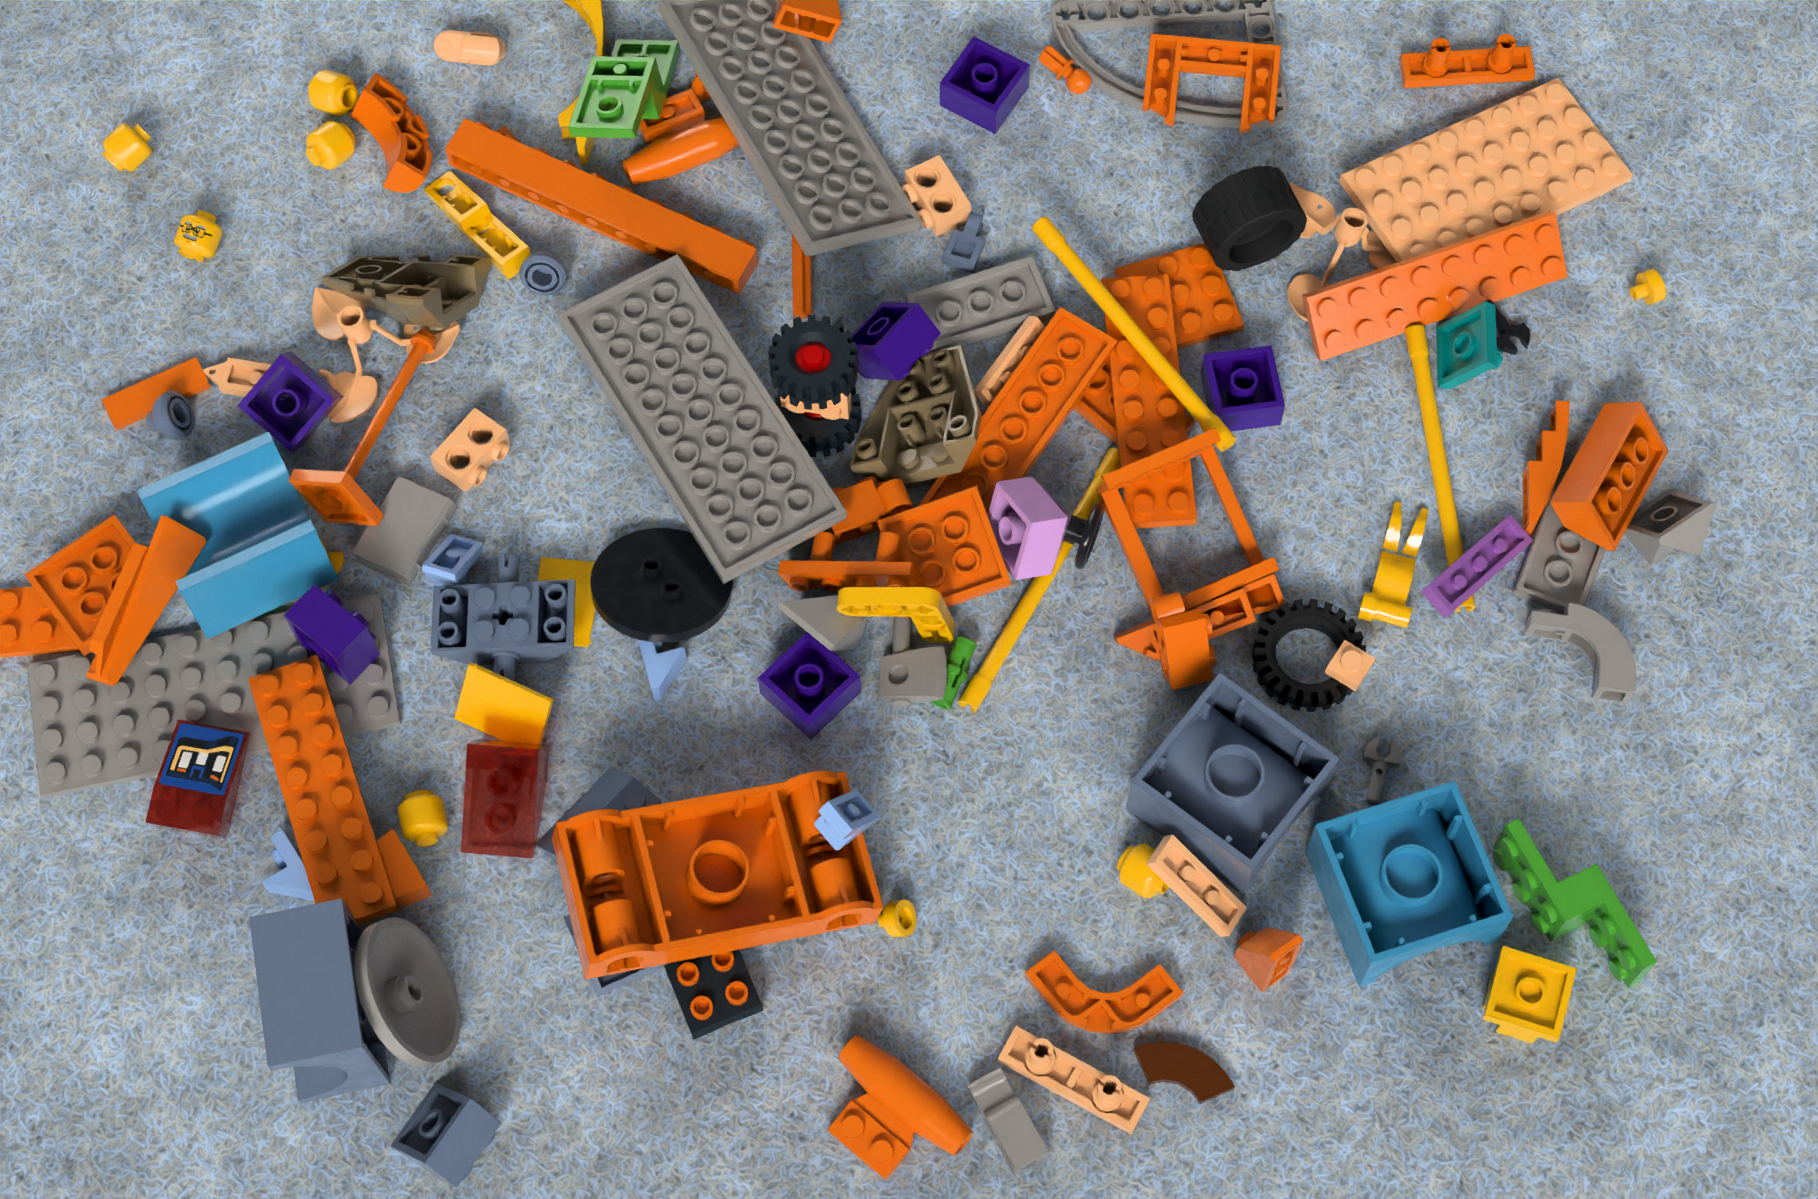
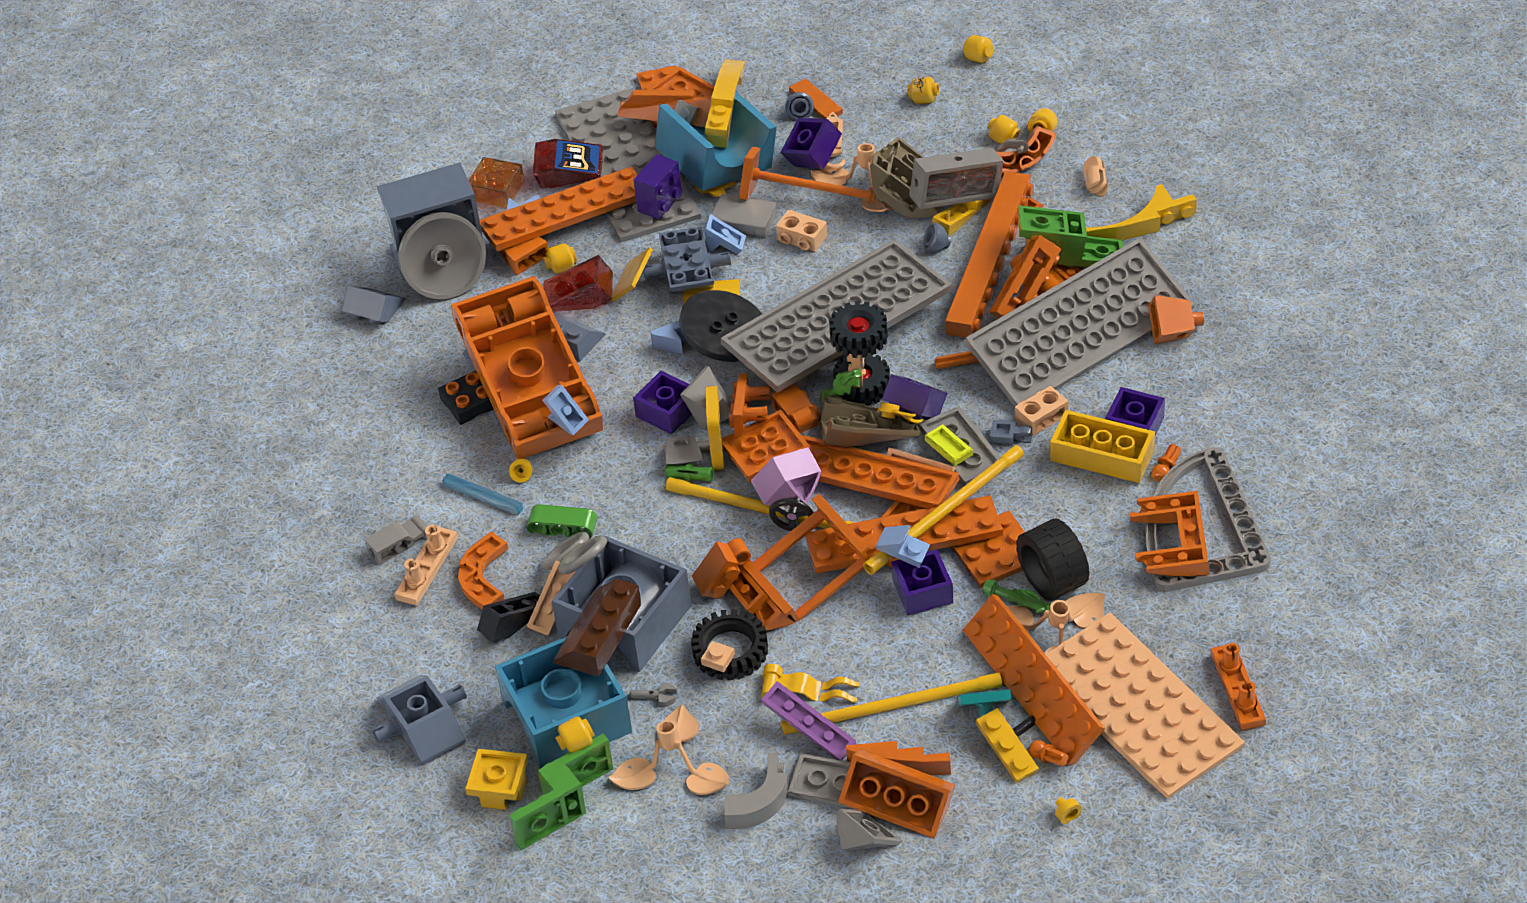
camera: 85 degrees right, 20 degrees down
orange plate [827,1035,974,1180] -> none
reddish brown tile [1133,1042,1235,1104] -> none
orange slope [1234,927,1304,992] -> none
none -> sand blue slope [371,675,467,765]
none -> dark azure axle [442,473,524,515]
none -> clear orange brick [468,157,525,208]
none -> black slope [477,592,540,642]
none -> bright green beam [526,504,598,539]
none -> light grey bar [541,532,607,575]
none -> reddish brown slope [553,579,641,677]
none -> yellow head [555,716,595,753]
none -> light nougat plant [609,705,729,795]
none -> light grey plate [674,100,699,126]
none -> yellow slope [705,59,746,148]
none -> bright green piece [820,369,862,401]
none -> light blue slope [875,525,930,568]
none -> yellow plate [877,402,923,424]
none -> brick [909,147,1004,209]
none -> neon yellow tile [925,424,973,466]
none -> yellow plate [976,708,1039,783]
none -> bright green piece [983,579,1051,613]
none -> orange brick [989,235,1061,319]
none -> light grey piece [994,139,1029,154]
none -> orange axle [1028,740,1069,767]
none -> yellow brick [1050,410,1155,483]

